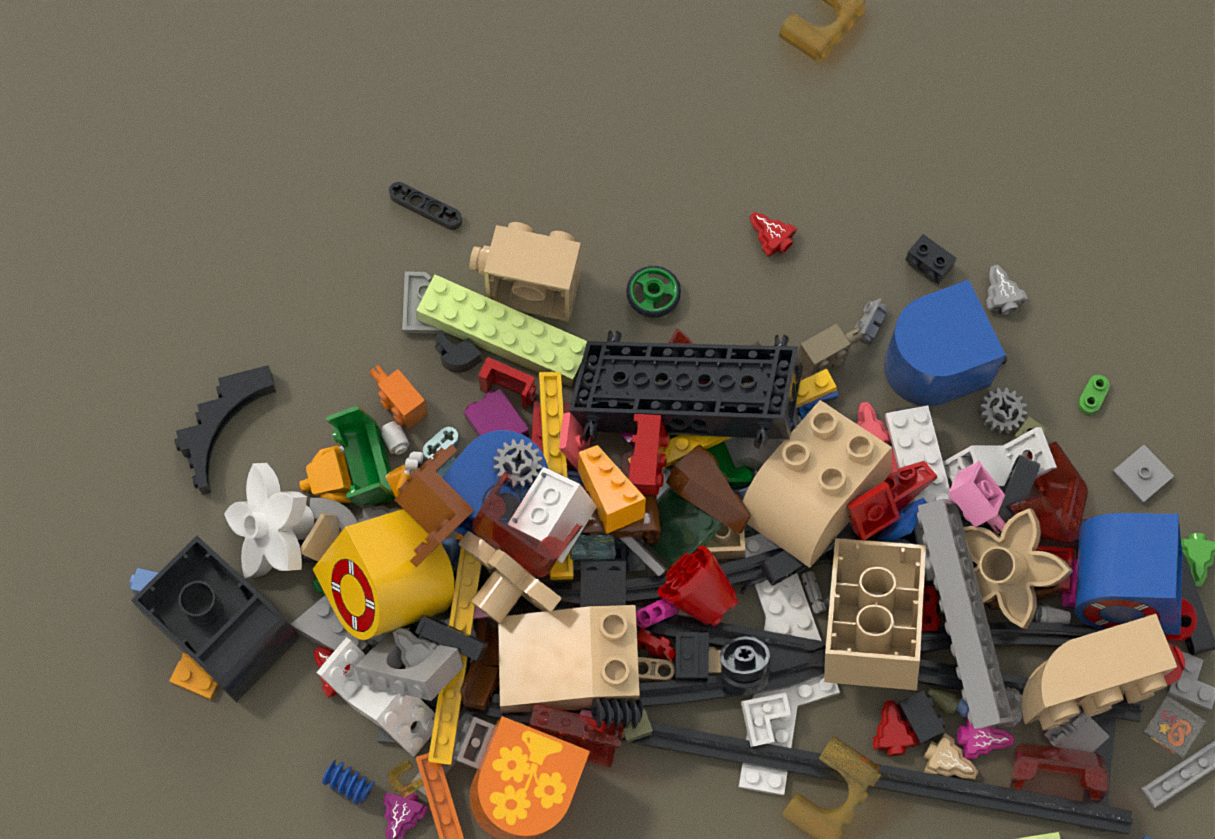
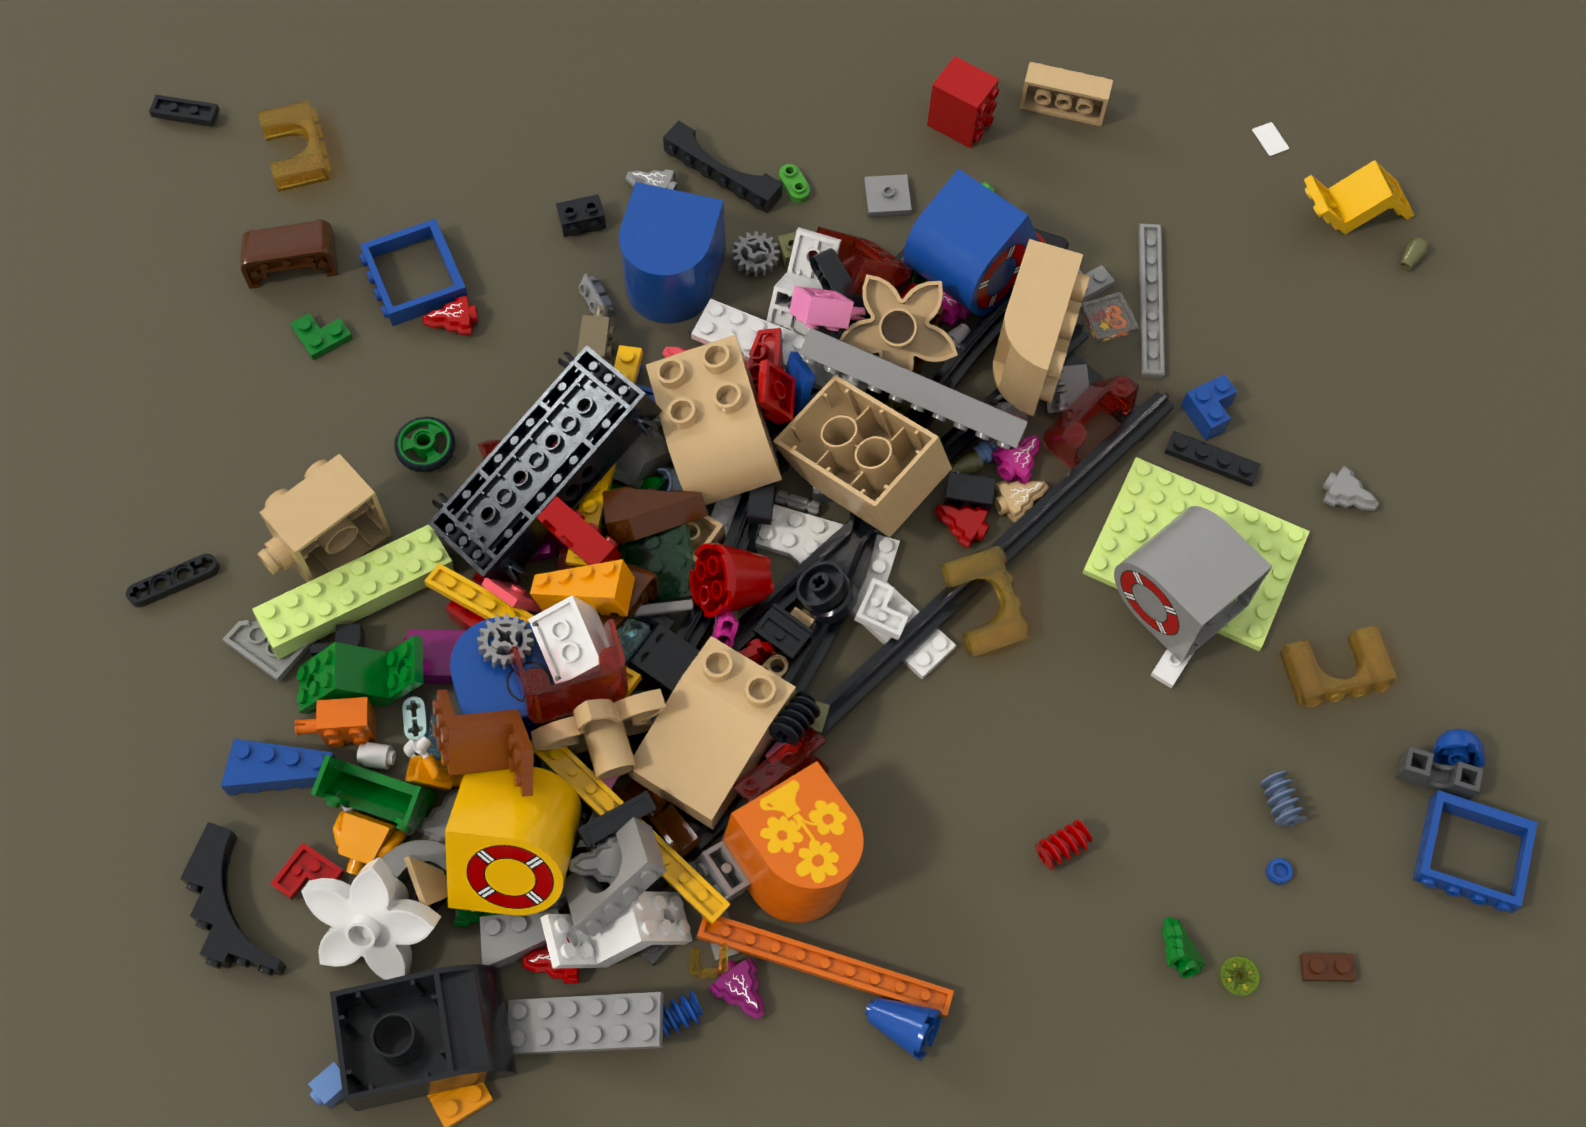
camera: 55 degrees left, 5 degrees down
red panel [478,357,537,410] -> none
none -> blue wedge [221,739,336,796]
none -> reddish brown windscreen [240,219,338,289]
none -> red plate [270,843,345,900]
none -> green plate [290,313,353,360]
none -> green bracket [297,635,423,714]
none -> blue window [359,219,467,326]
none -> light grey plate [508,992,664,1055]
none -> black arch [663,120,783,213]

